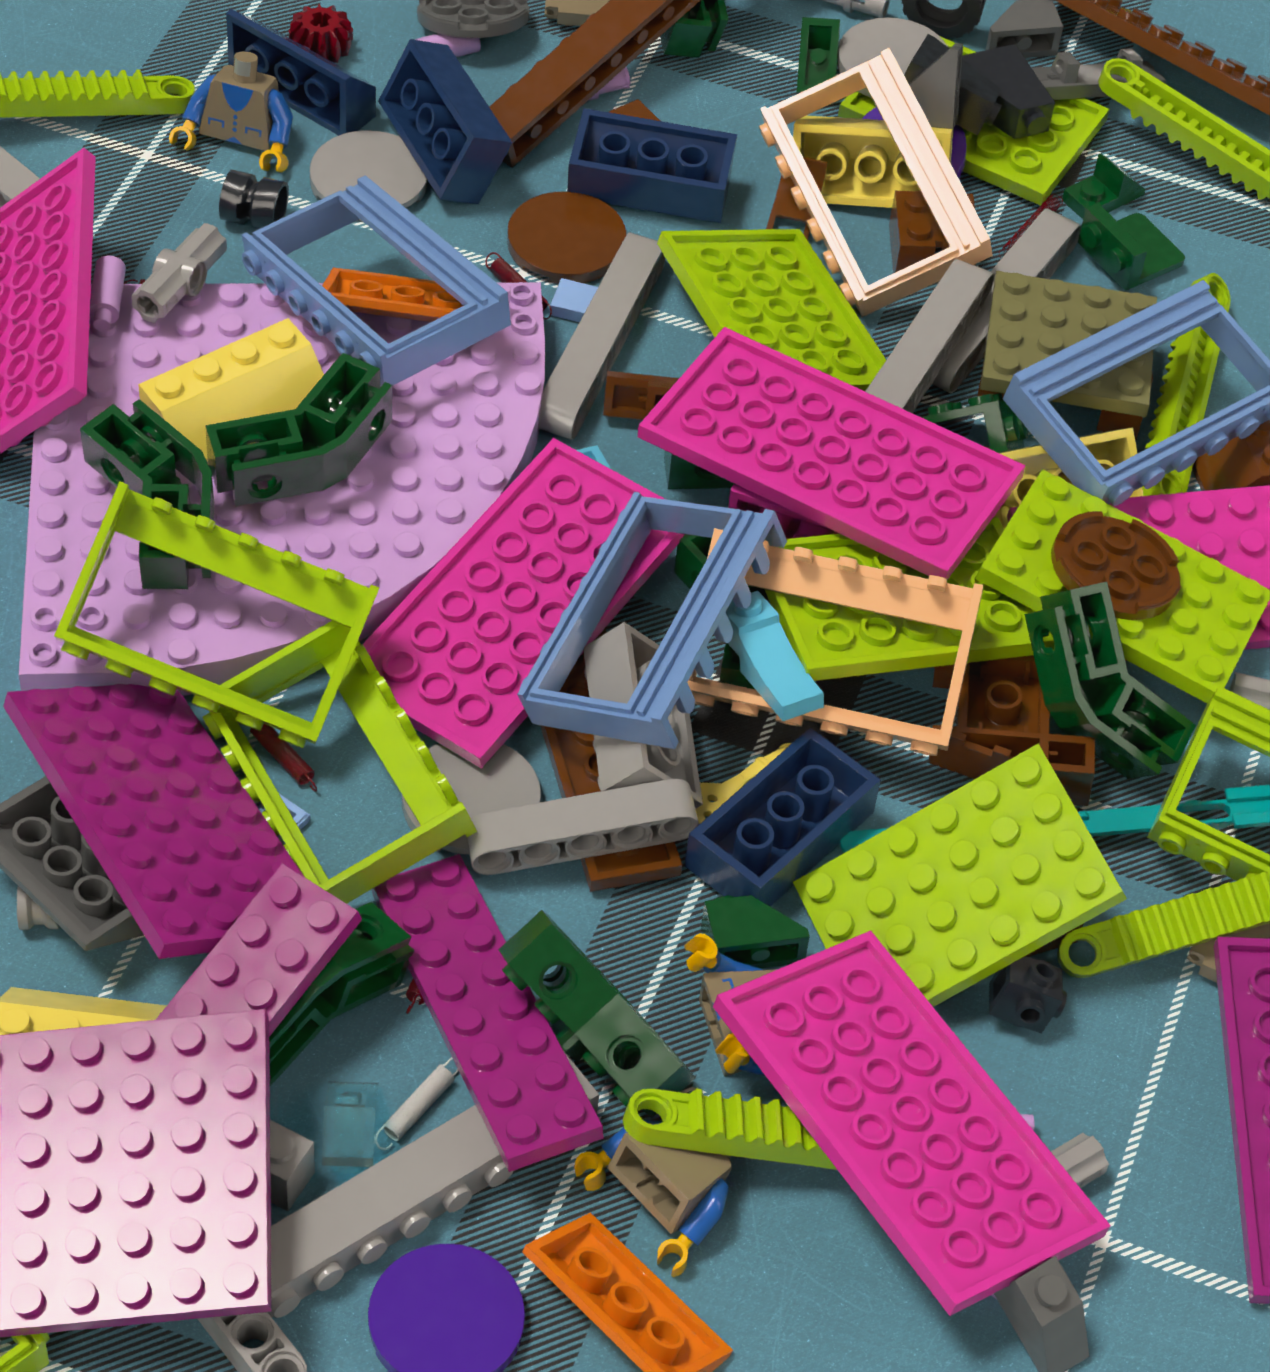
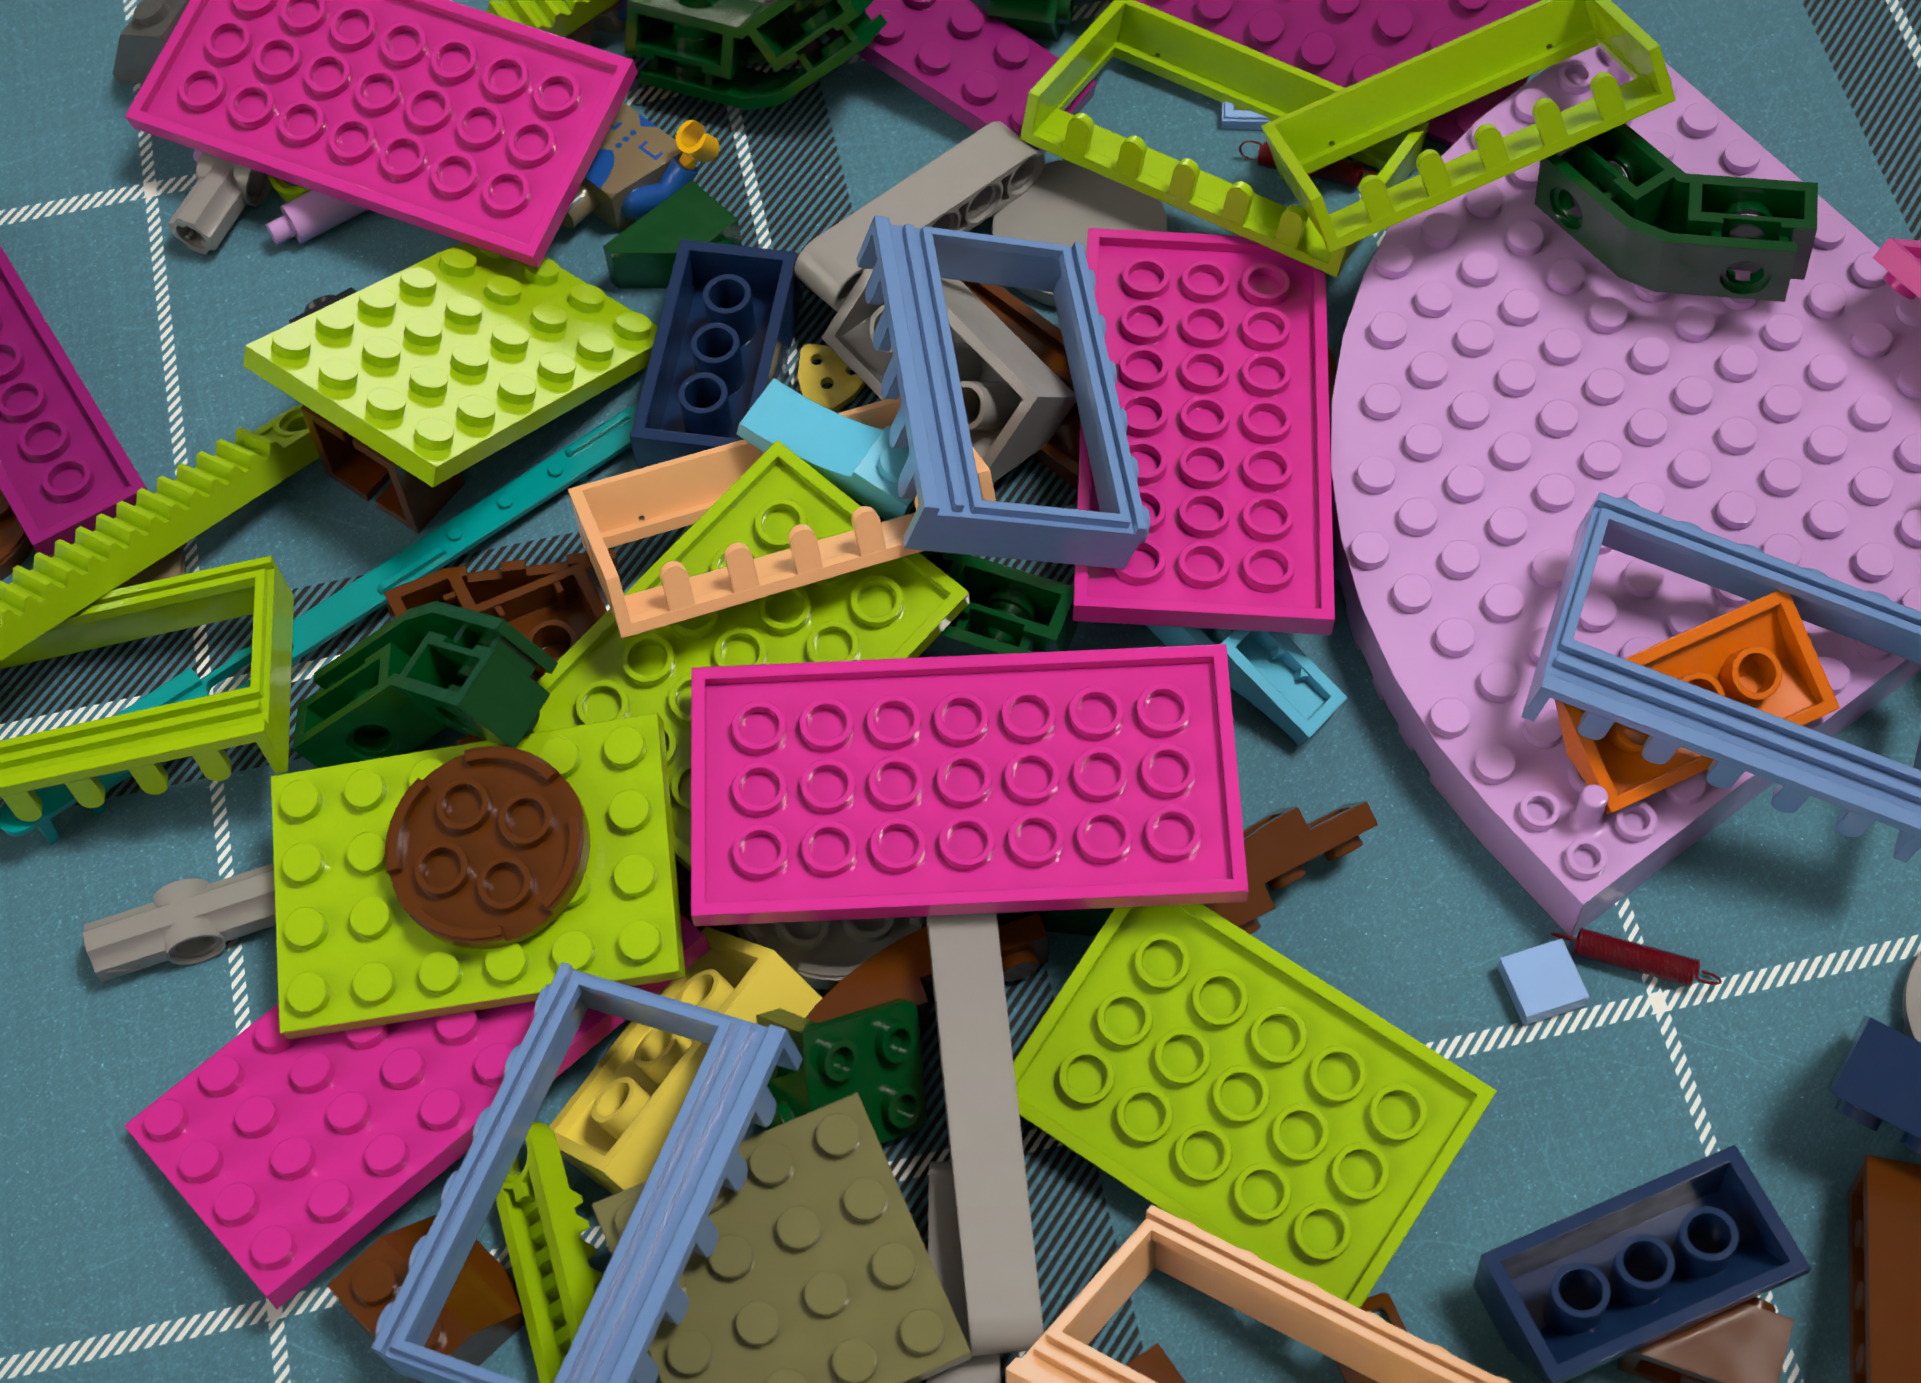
camera: 155 degrees right, 10 degrees up
light yellow slope [138,318,324,463] -> none
dark green brick [205,353,392,507] -> none
reddish brown tile [507,192,626,284] -> none
light grey beam [539,232,666,440] -> none

